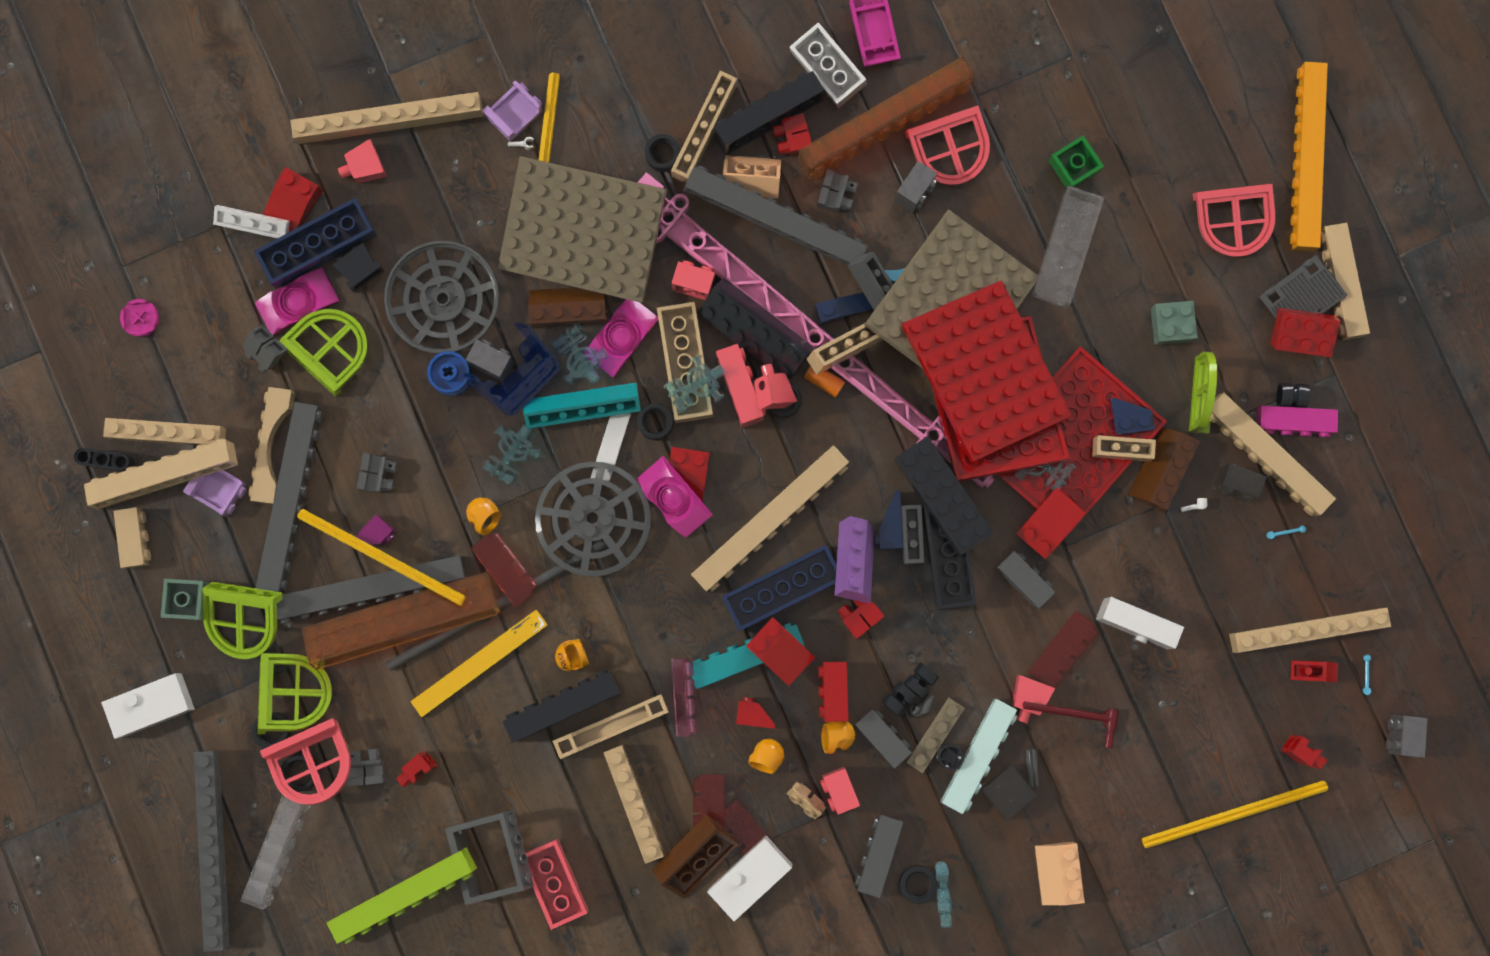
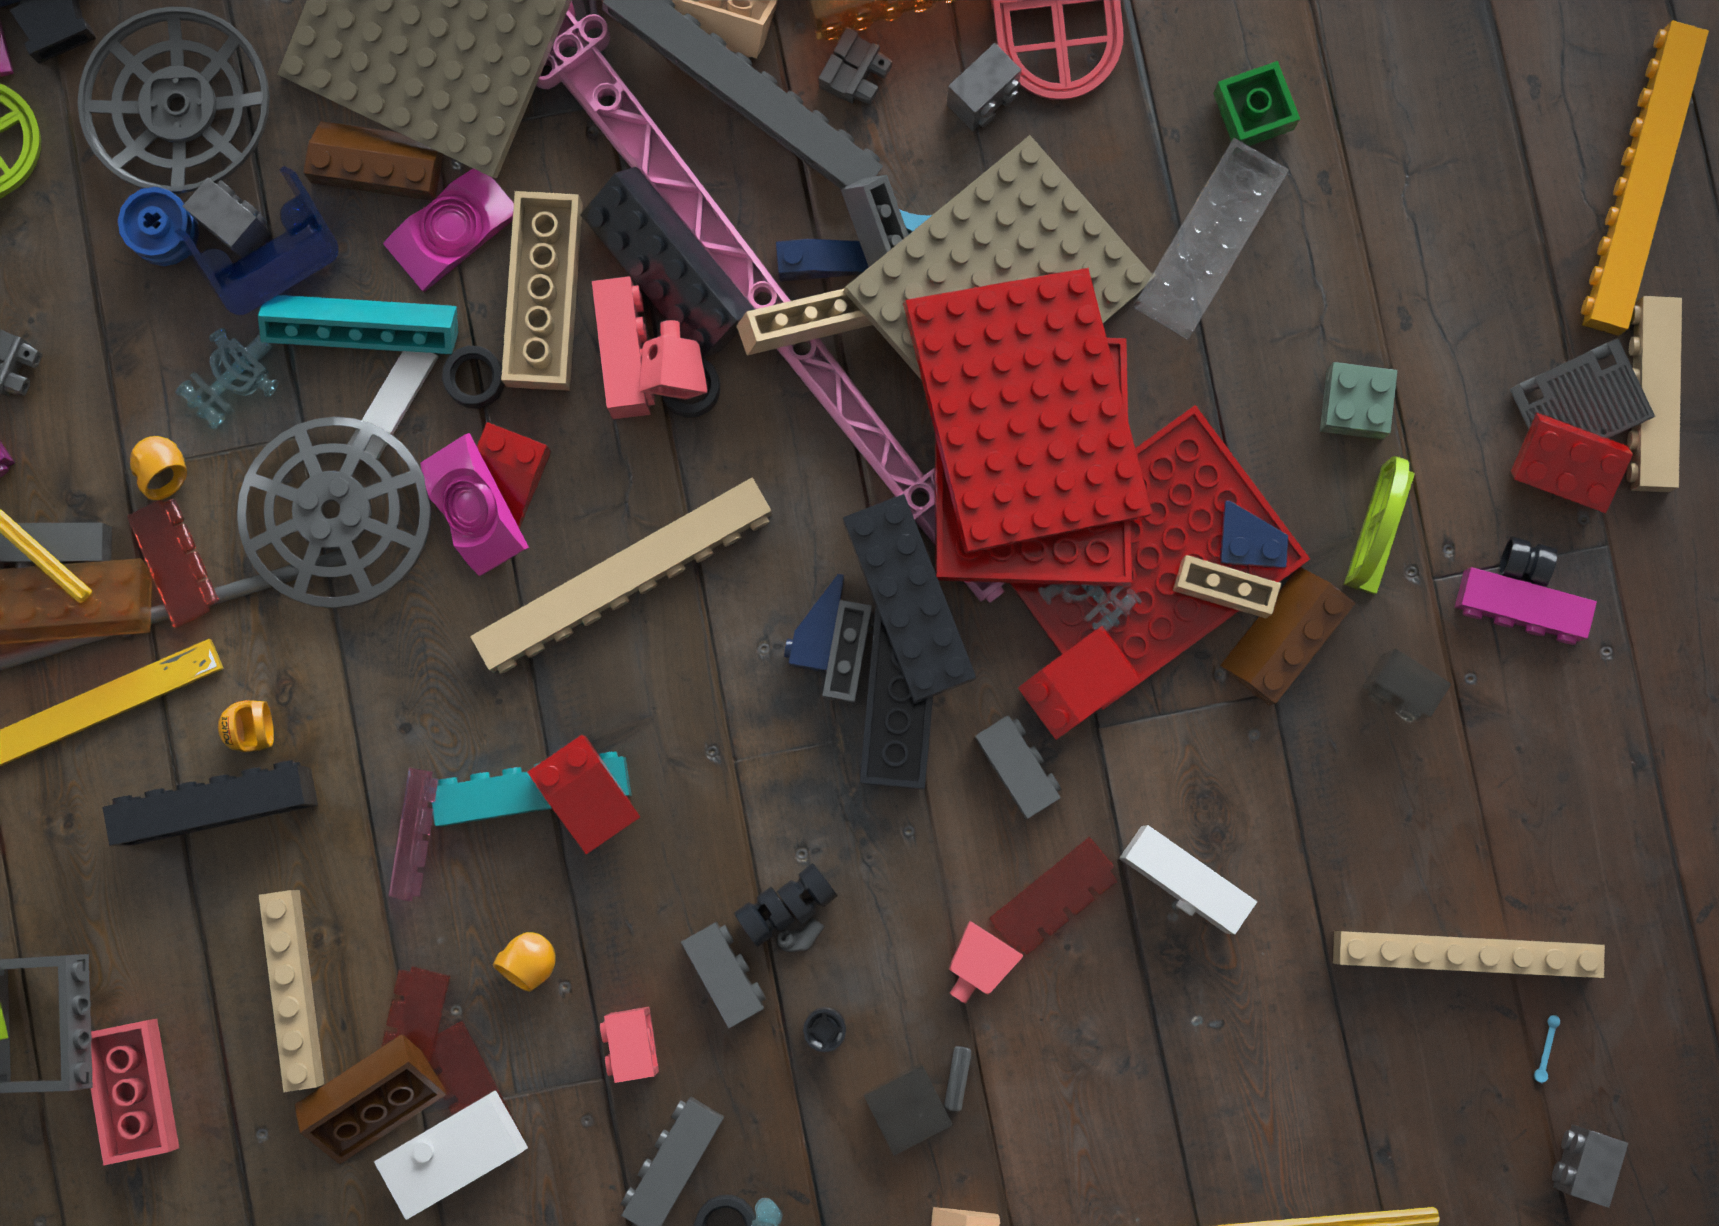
camera: 15 degrees right, 0 degrees up
clear light blue piece [552,323,608,385] -> none
tan arch [553,694,669,759] -> none
clear light blue piece [663,355,726,414] -> none
coral brick [671,261,715,300] -> none
dark blue brick [722,545,837,632] -> none
red slope [736,697,775,729] -> none
tan hinge [786,781,826,819] -> none
orange brick [803,366,846,398] -> none
red brick [818,662,848,722] -> none
light orange helmet [821,721,855,754] -> none
medium lavender slope [835,516,875,603] -> none
red hips [838,600,885,640] -> none
dark tan plate [906,697,965,773] -> none
light aqua brick [940,699,1018,814] -> none
dark red bar [1023,701,1119,749] -> none
white hand [1181,498,1208,512] -> none
coral window [1193,184,1275,257] -> none
tan brick [1209,392,1336,516] -> none
medium azure hinge [1266,525,1306,539] -> none
red hips [1281,735,1327,770] -> none
red slope [1291,660,1338,683] -> none

